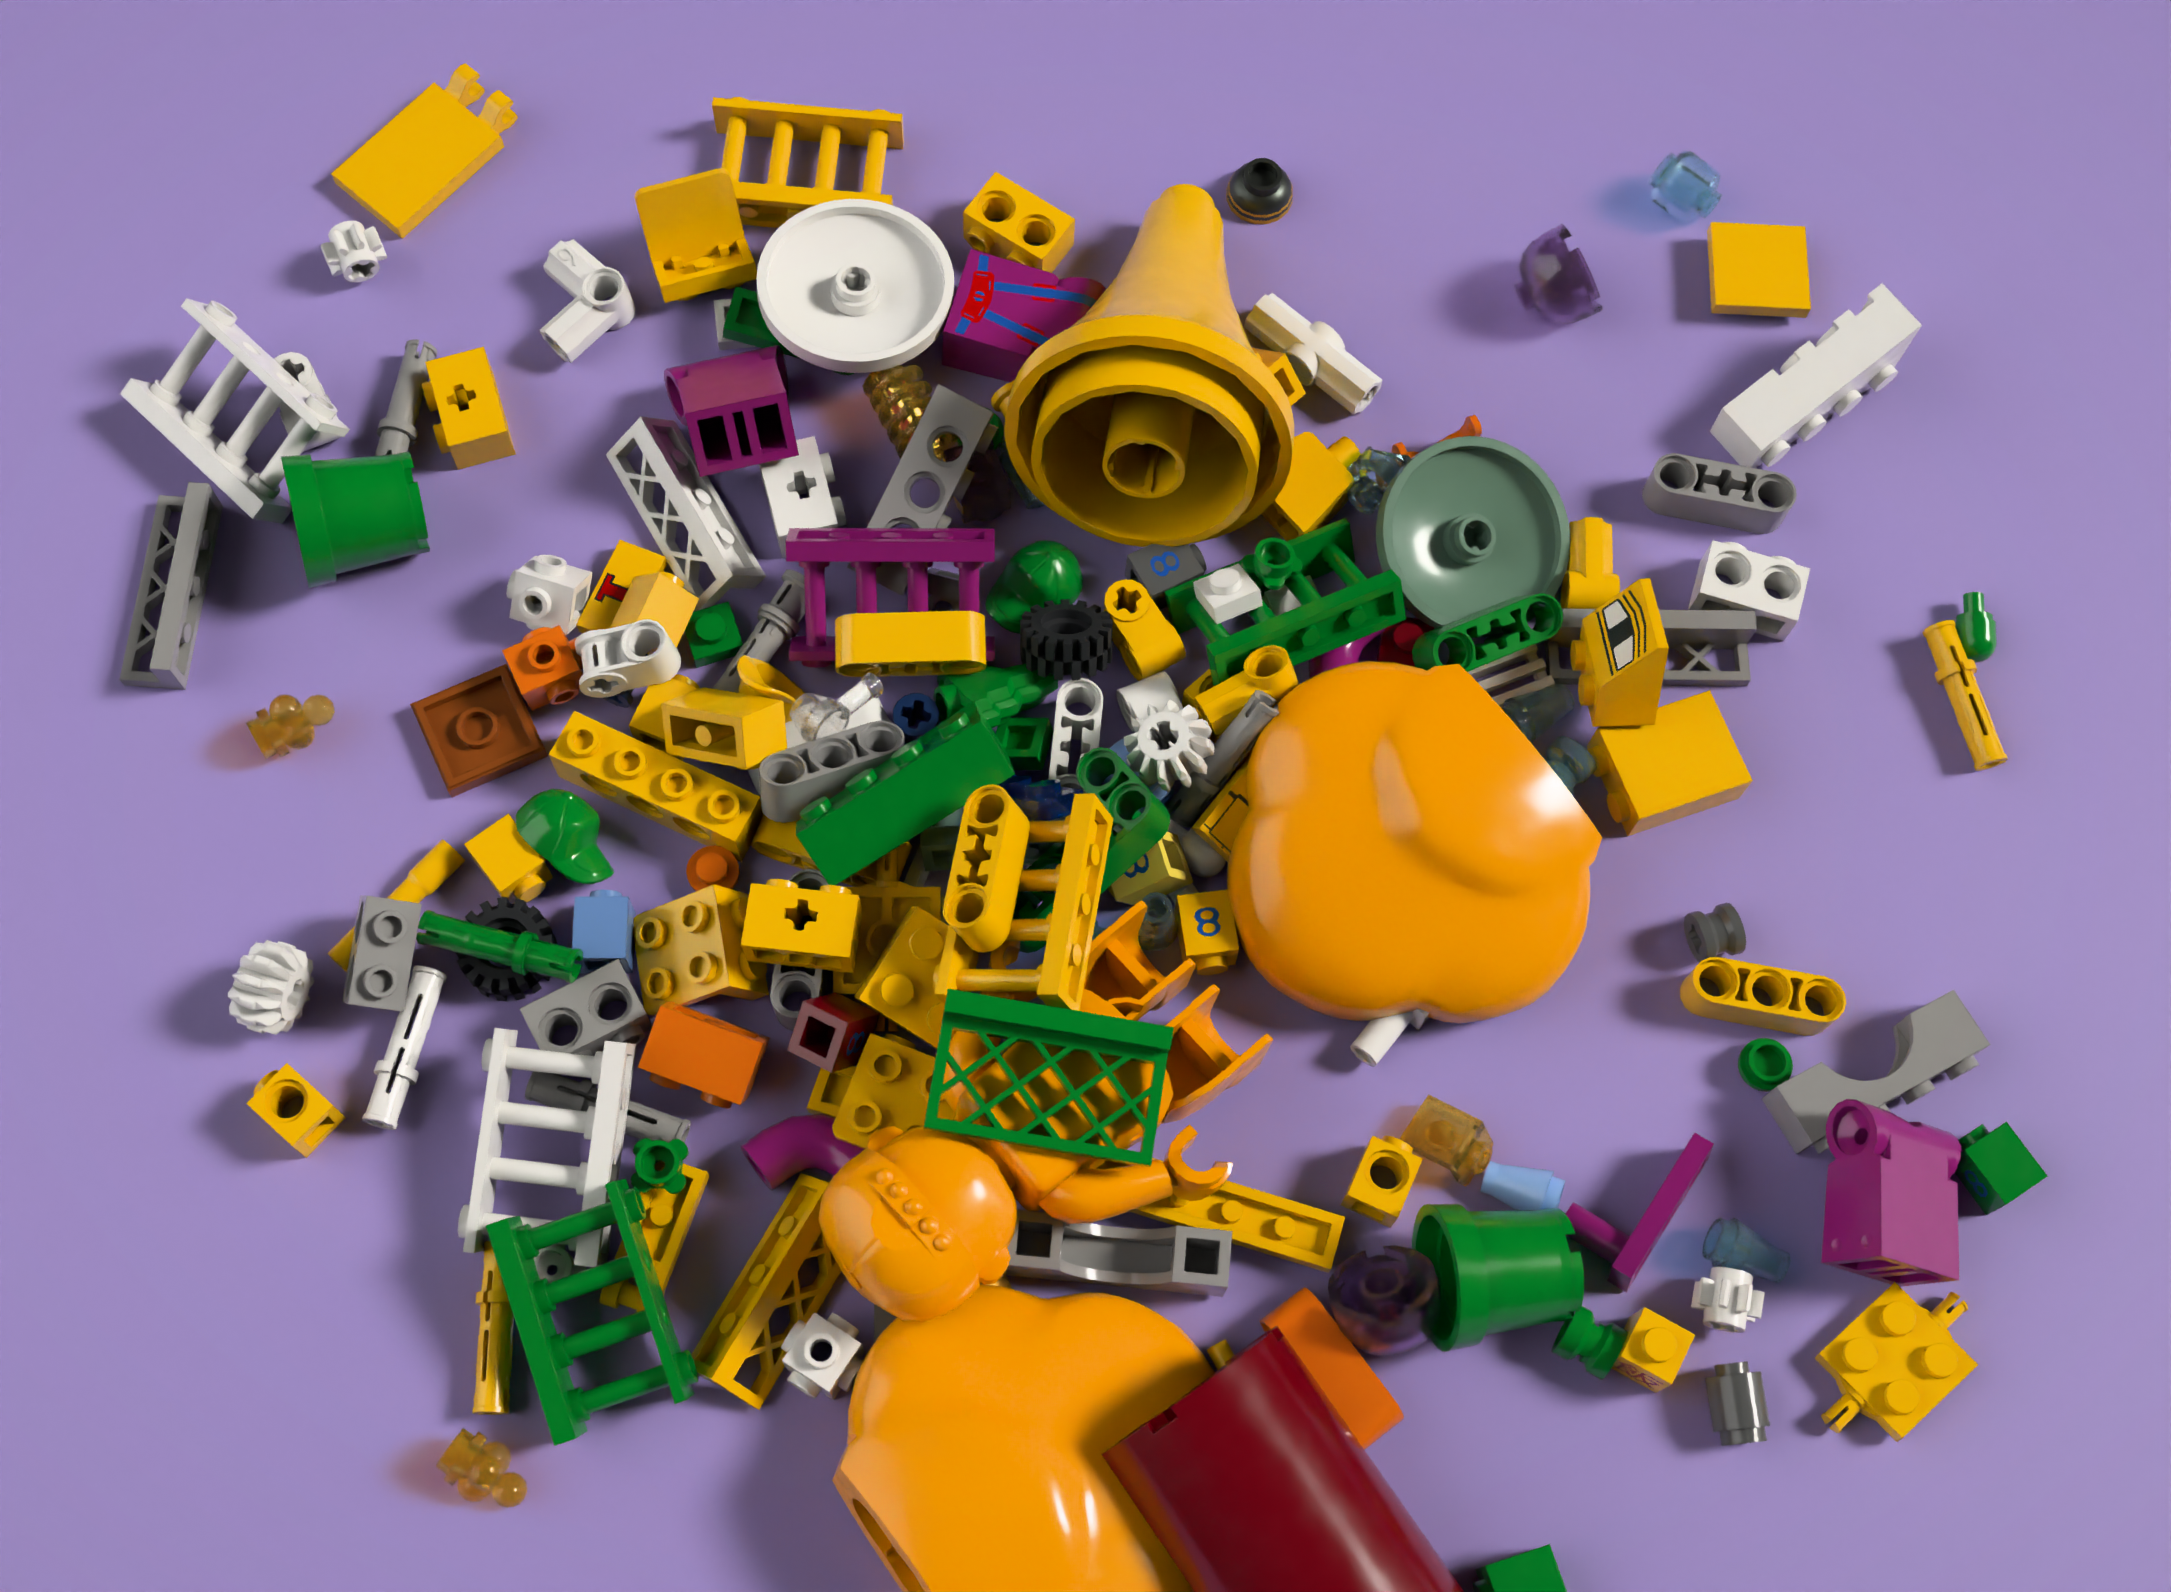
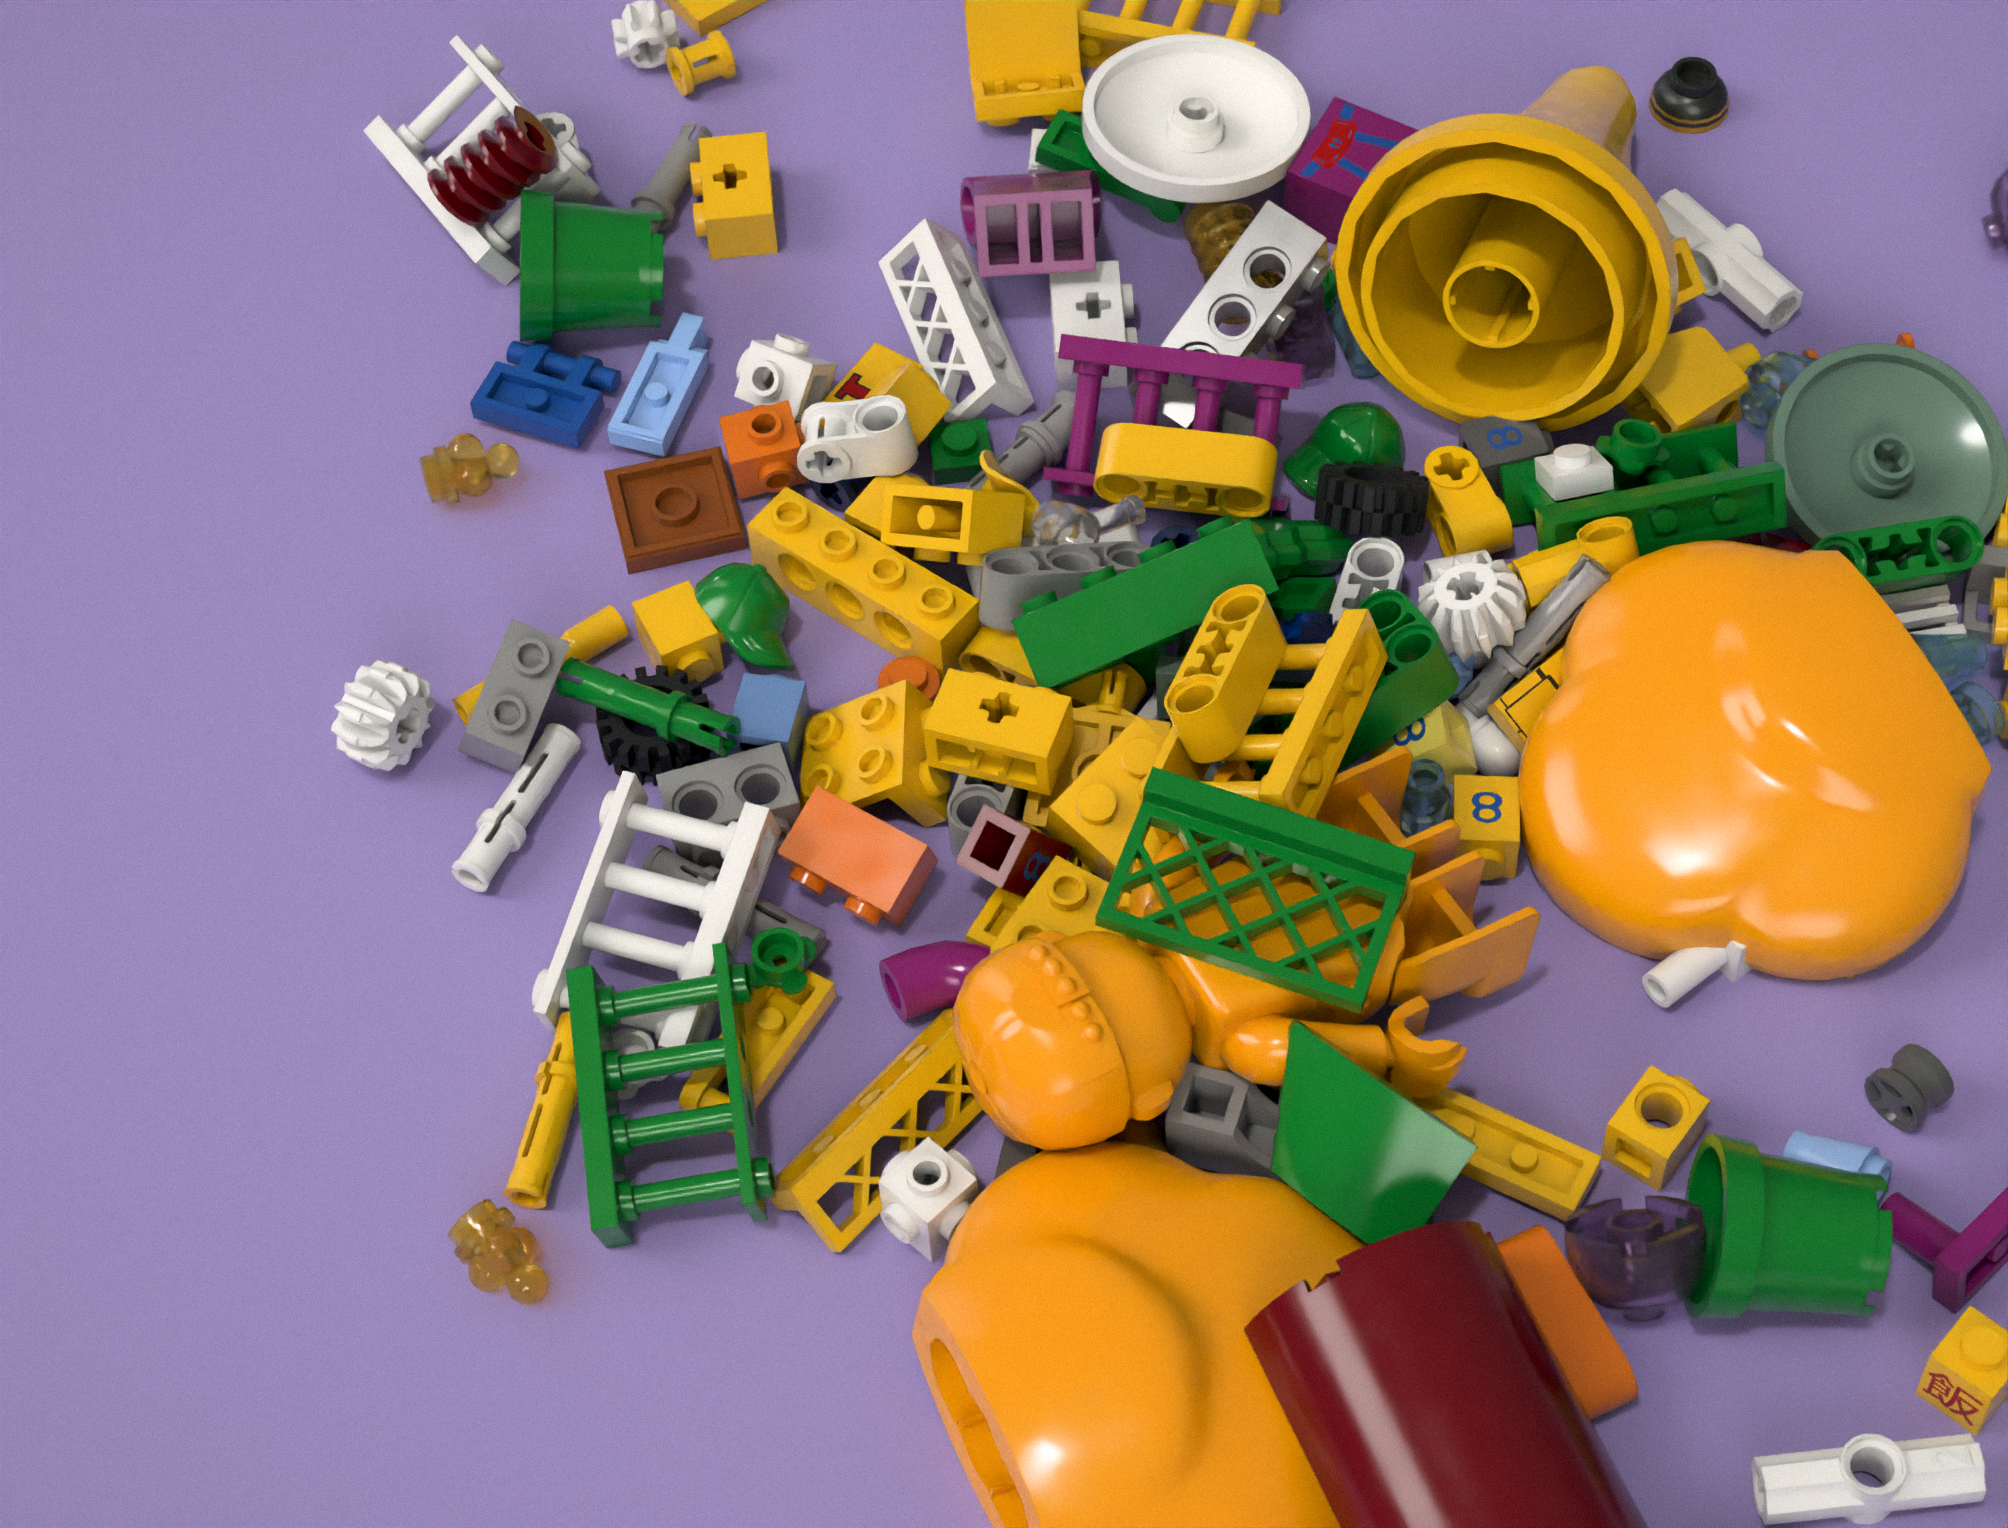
camera: 20 degrees right, 15 degrees down
light grey fence [119,482,223,690] -> none
yellow brick [246,1063,346,1158] -> none
white piece [539,239,636,363] -> none
yellow brick [963,172,1075,273] -> none
clear yellow bracket [1400,1094,1493,1187] -> none
green wheel [1551,1306,1628,1380] -> none
none -> dark red piece [427,106,558,226]
none -> blue plate [470,340,622,449]
none -> light blue hinge [607,312,710,457]
none -> yellow bush [665,30,736,96]
none -> green slope [1270,1018,1478,1244]
none -> white piece [1751,1433,1986,1525]
none -> dark grey wheel [1864,1044,1954,1131]

